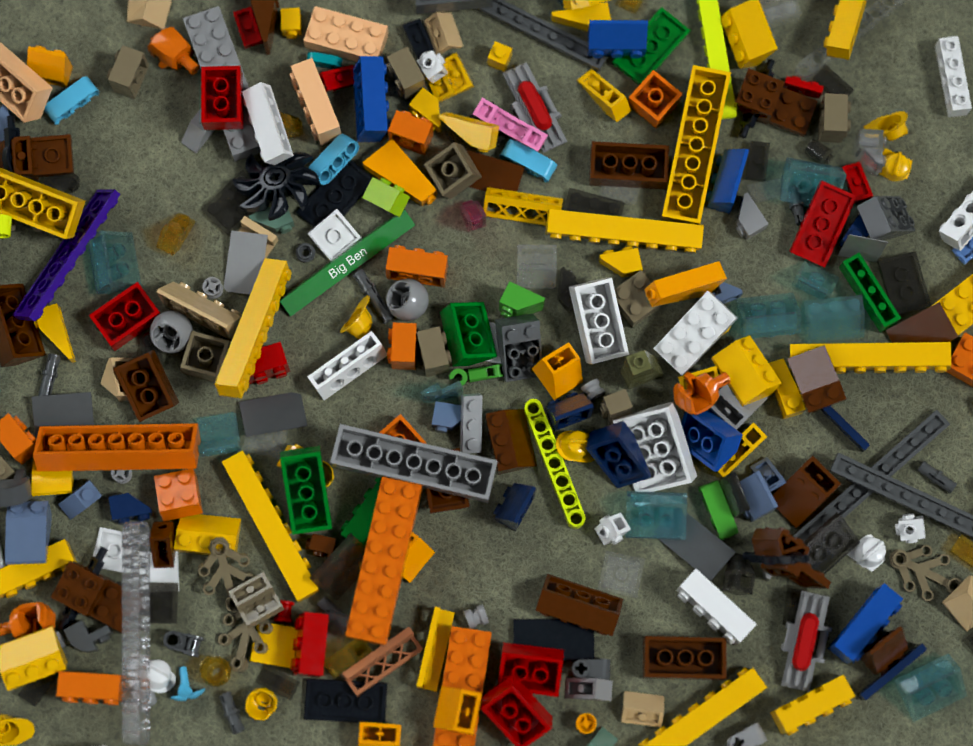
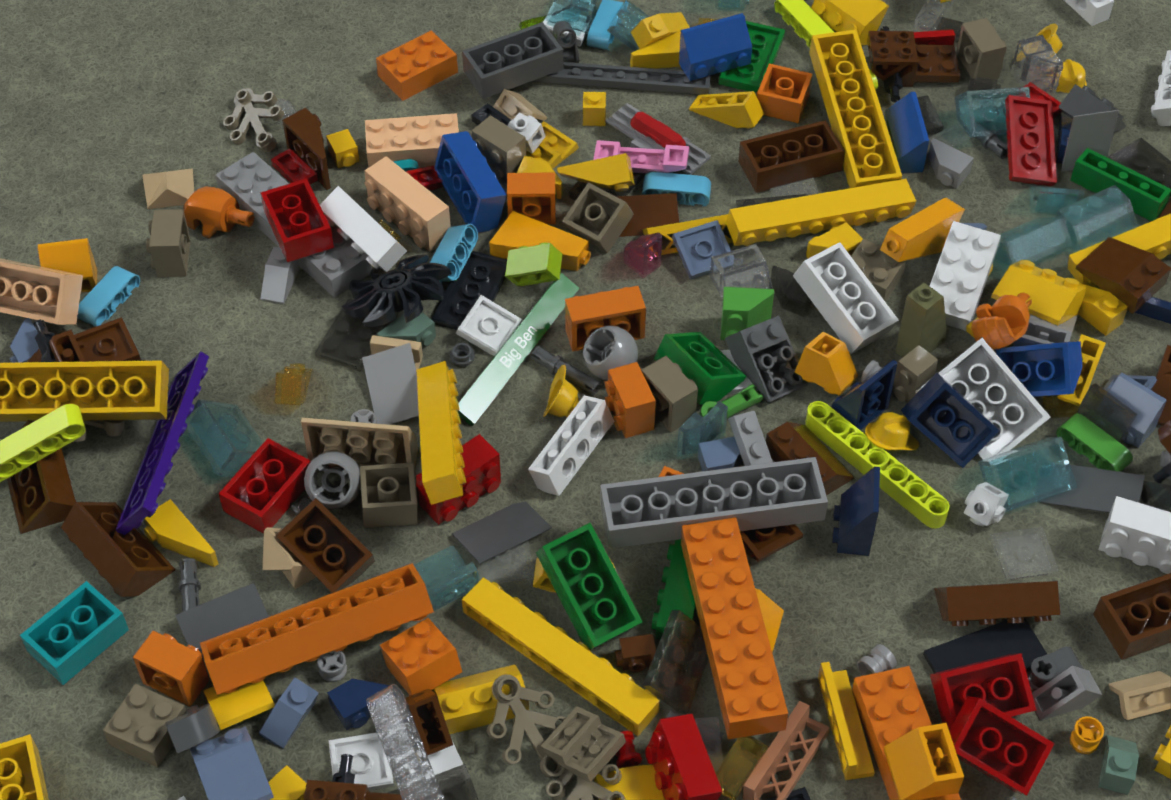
camera: 20 degrees left, 25 degrees down
none -> sand blue plate [672,220,736,280]

